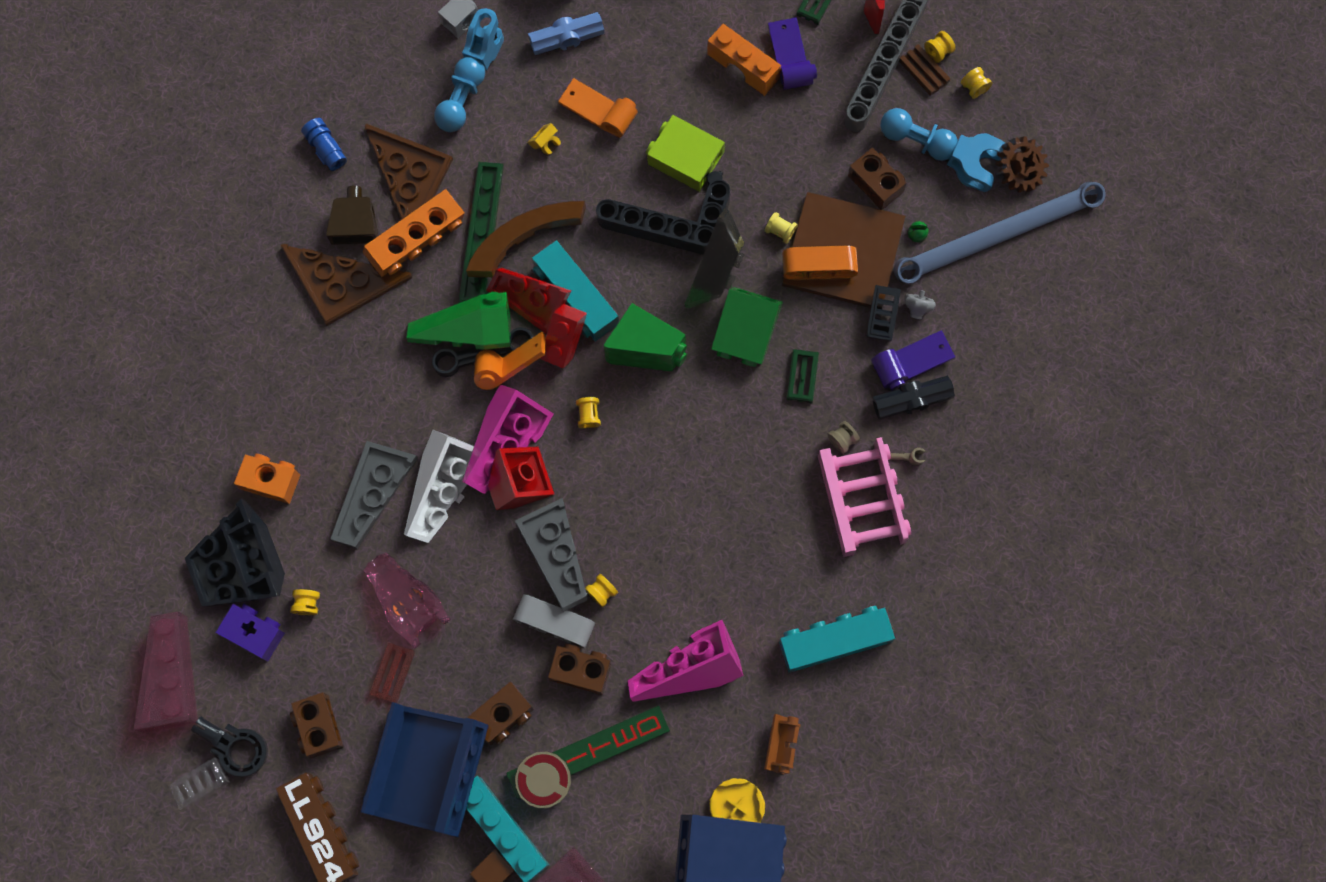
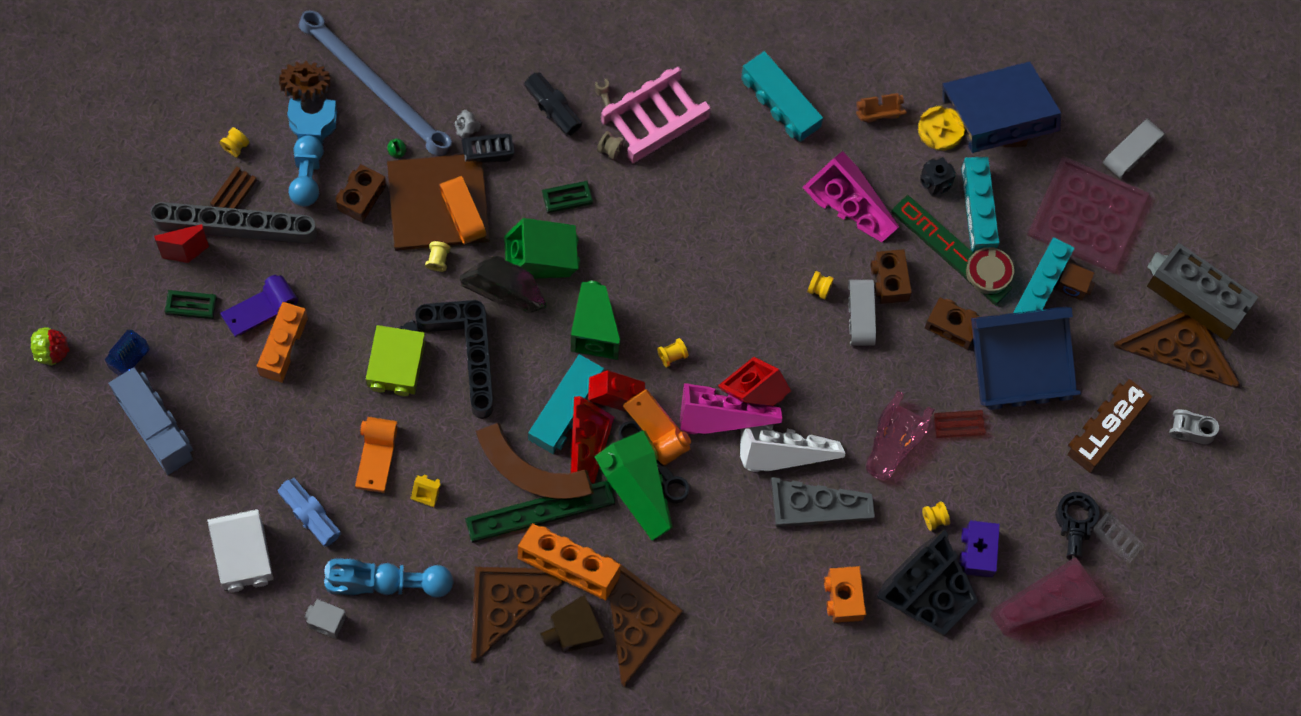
camera: 120 degrees left, 5 degrees down
reddish brown brick [290,692,344,758] -> none
blue axle [301,118,347,171] -> none
dark grey wing [515,498,587,612] -> none
dark purple door [871,330,955,391] -> none
yellow wheel [924,31,956,63] -> none
none -> black brick [920,157,956,196]
none -> teal brick [961,157,999,253]

